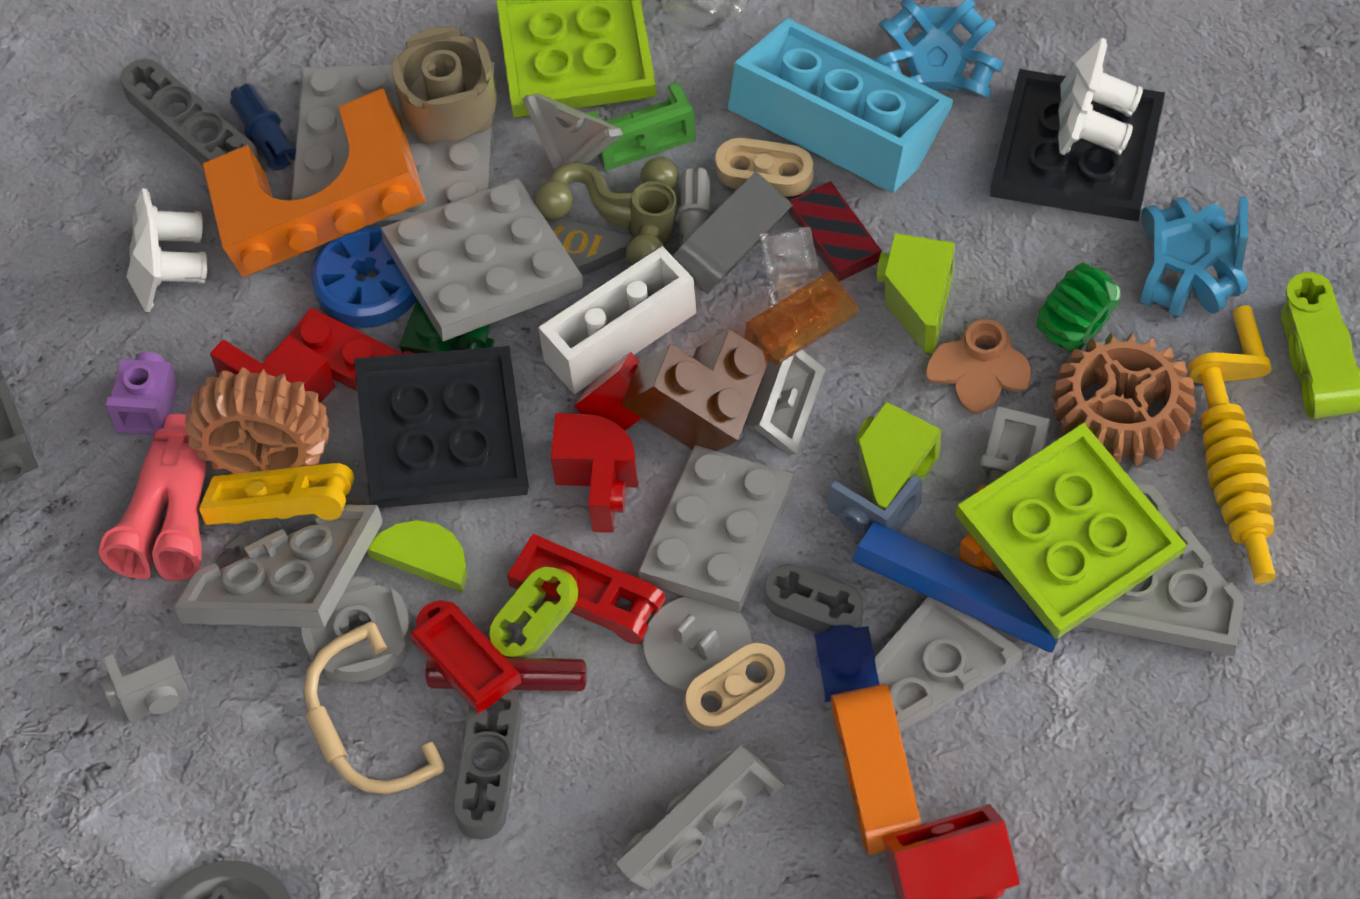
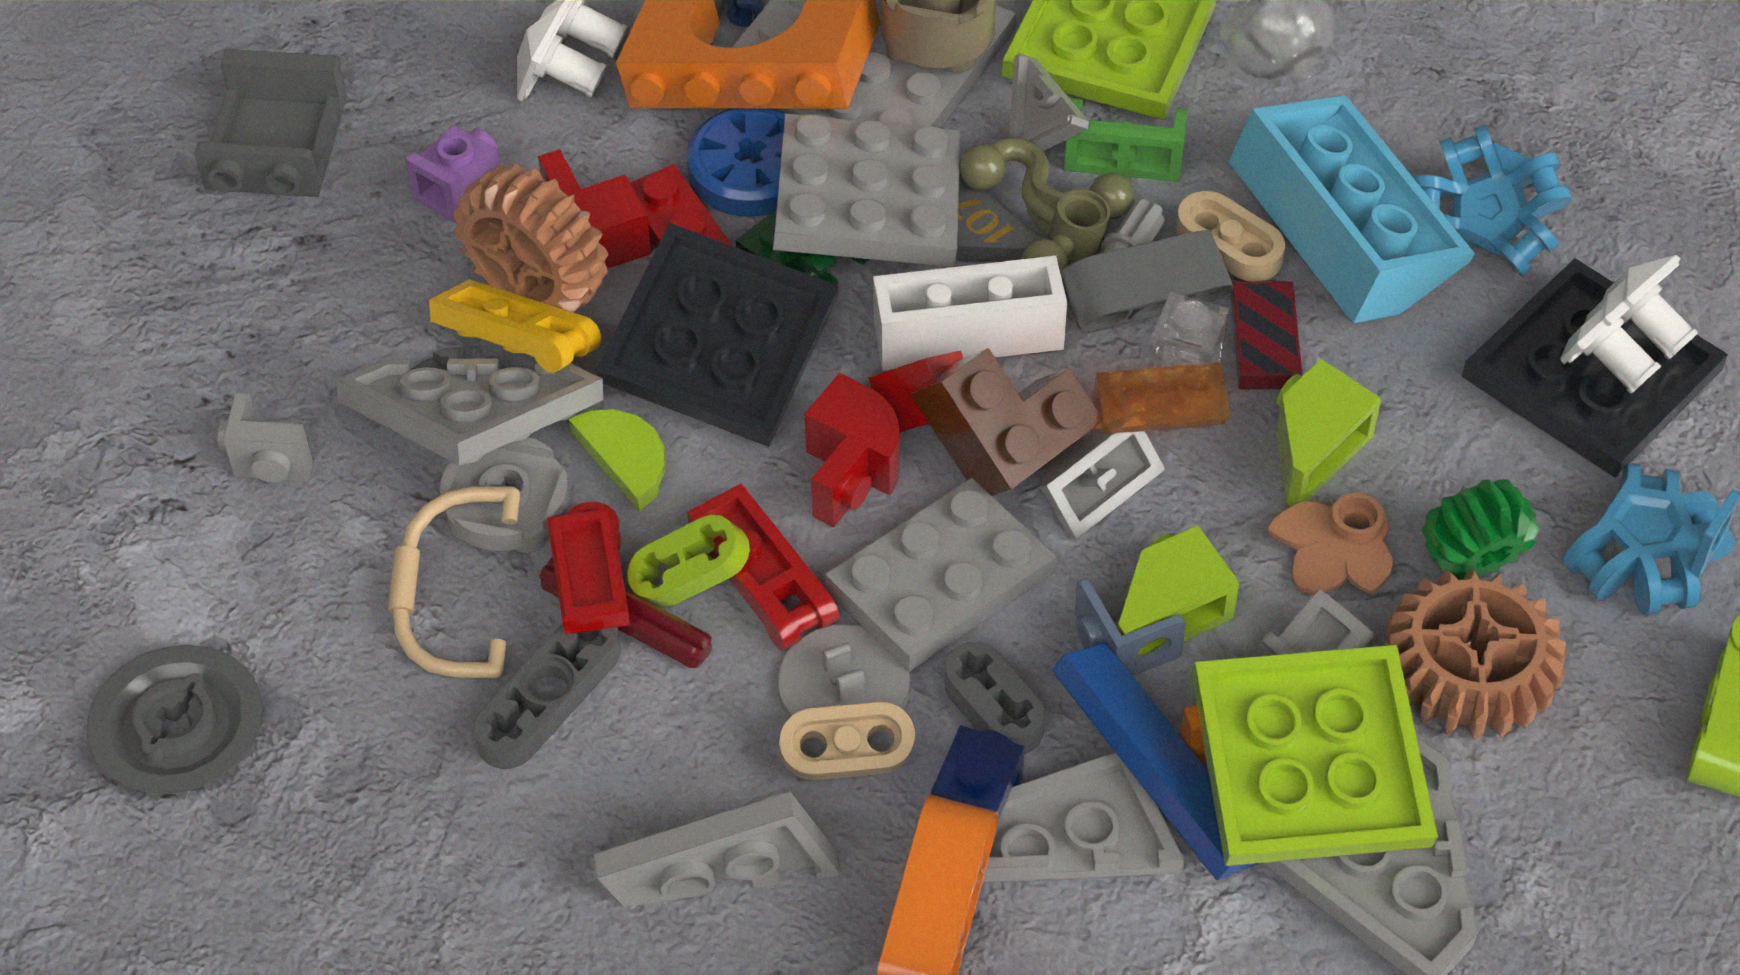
camera: 25 degrees right, 5 degrees down
coral piece [98,414,207,581] -> none
yellow piece [1187,305,1276,584] -> none

